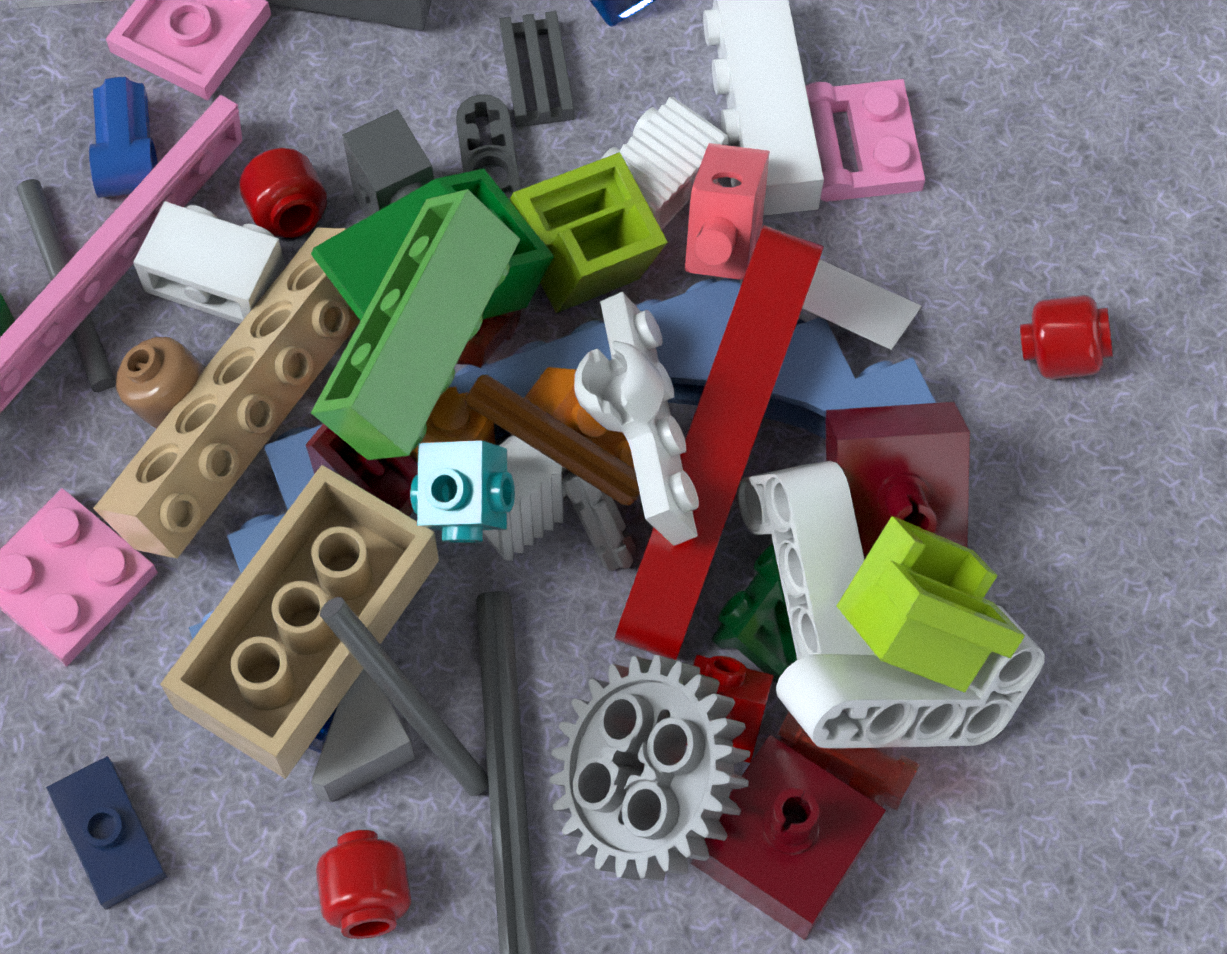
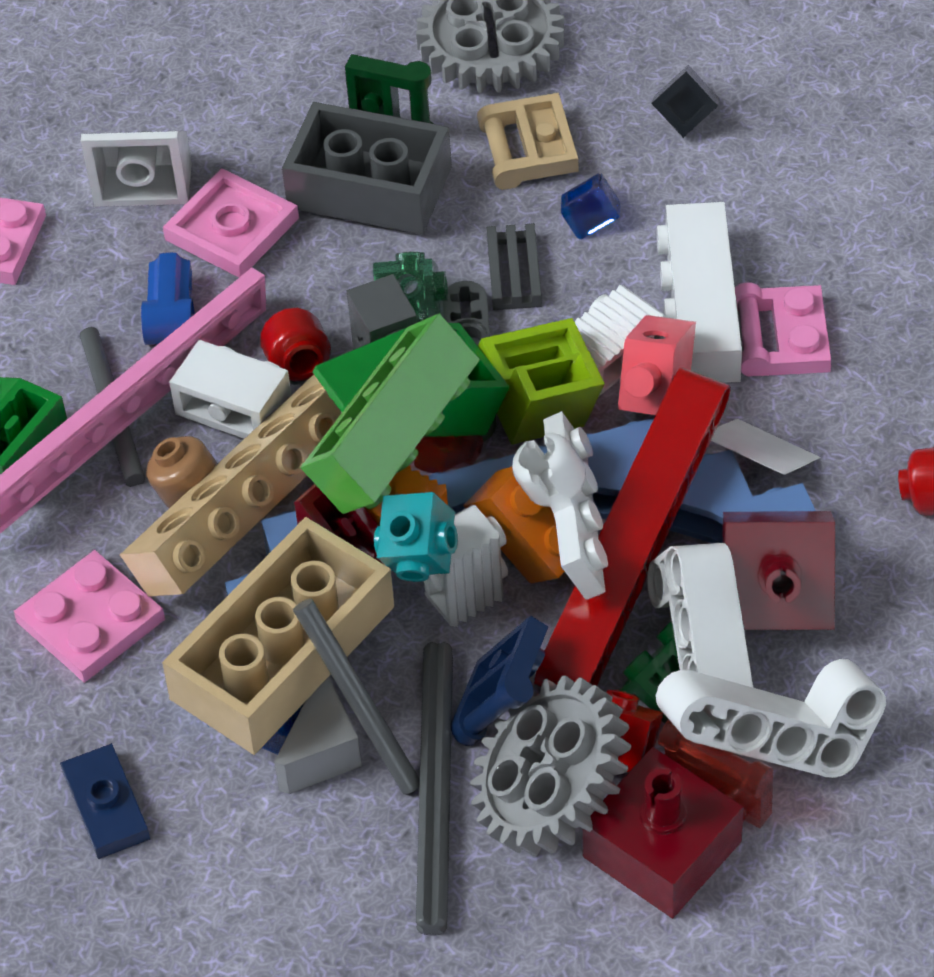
camera: 10 degrees right, 15 degrees down
red head [316,830,411,939] -> none
reddish brown axle [465,375,640,505] -> none
light grey axle [562,469,637,571] -> none
lime plate [836,516,1025,693] -> none
none -> clear green brick [373,252,448,323]
none -> dark blue plate [451,615,548,746]

